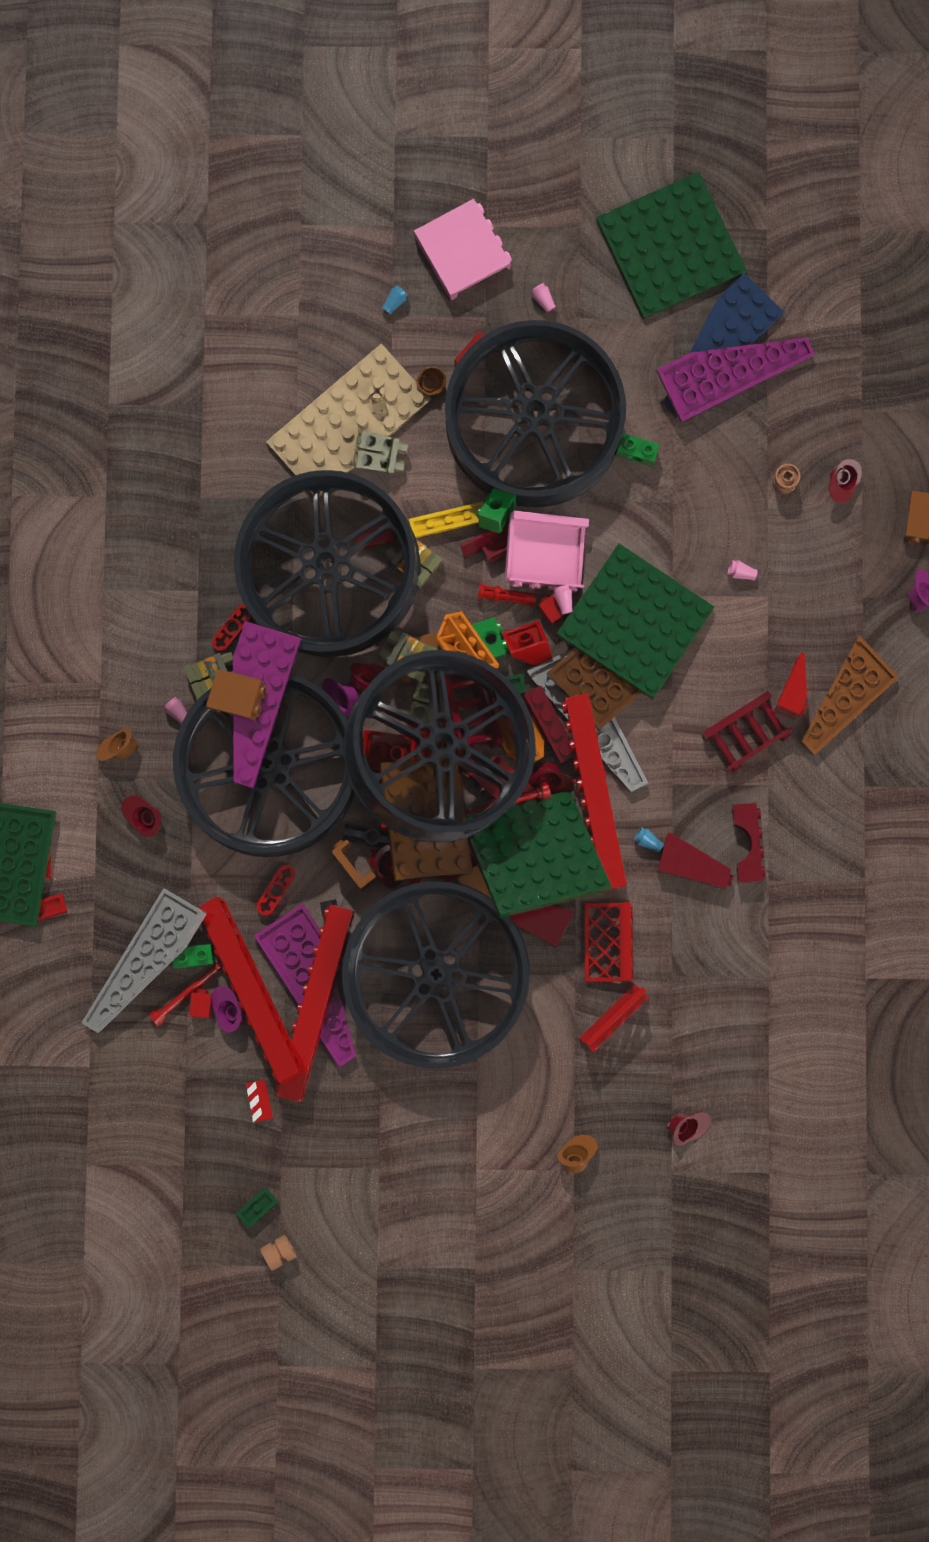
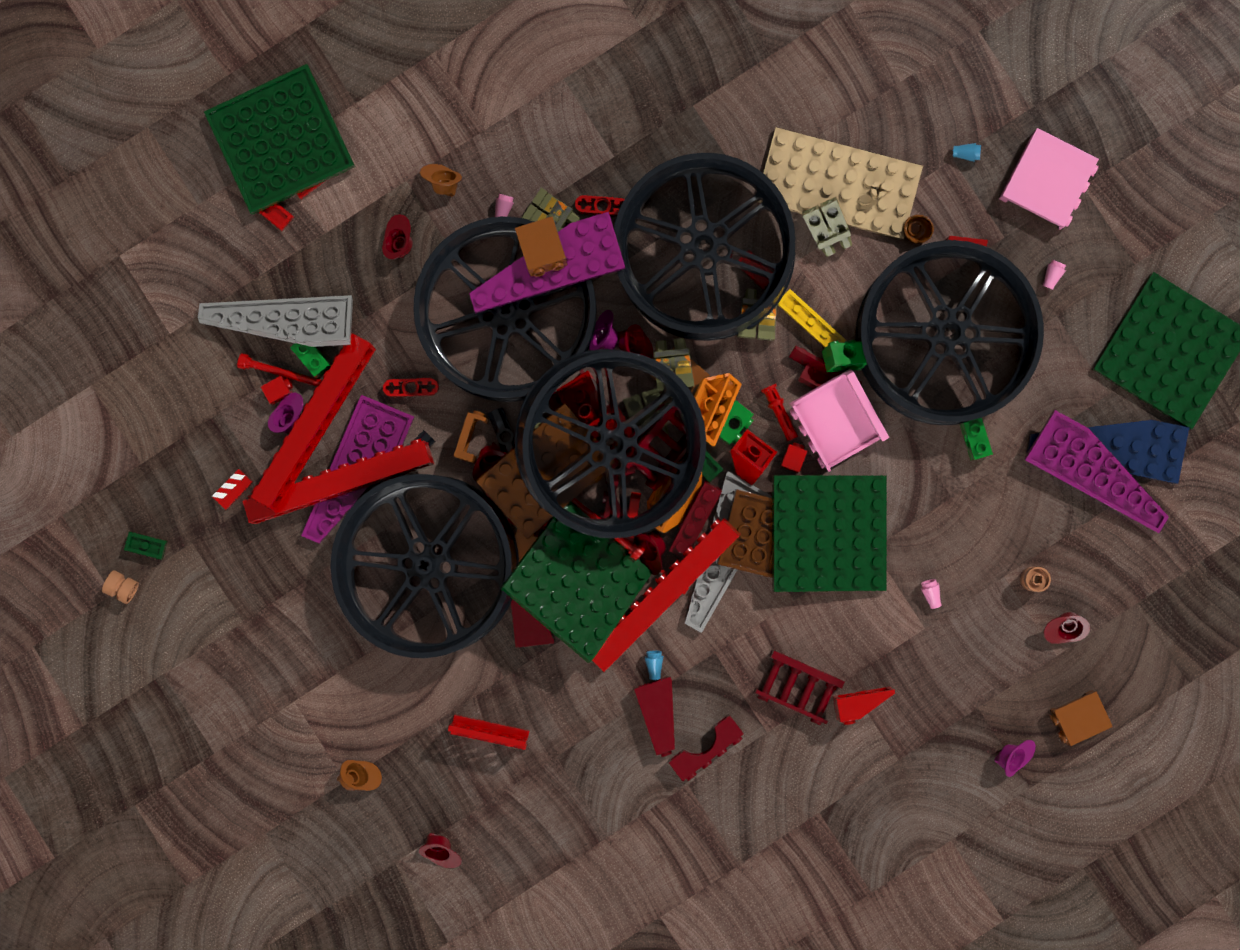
camera: 60 degrees right, 5 degrees up
bright pink cone [553,585,573,615] -> none
red fence [585,902,633,982] -> none
dark orange wing [801,635,899,756] -> none

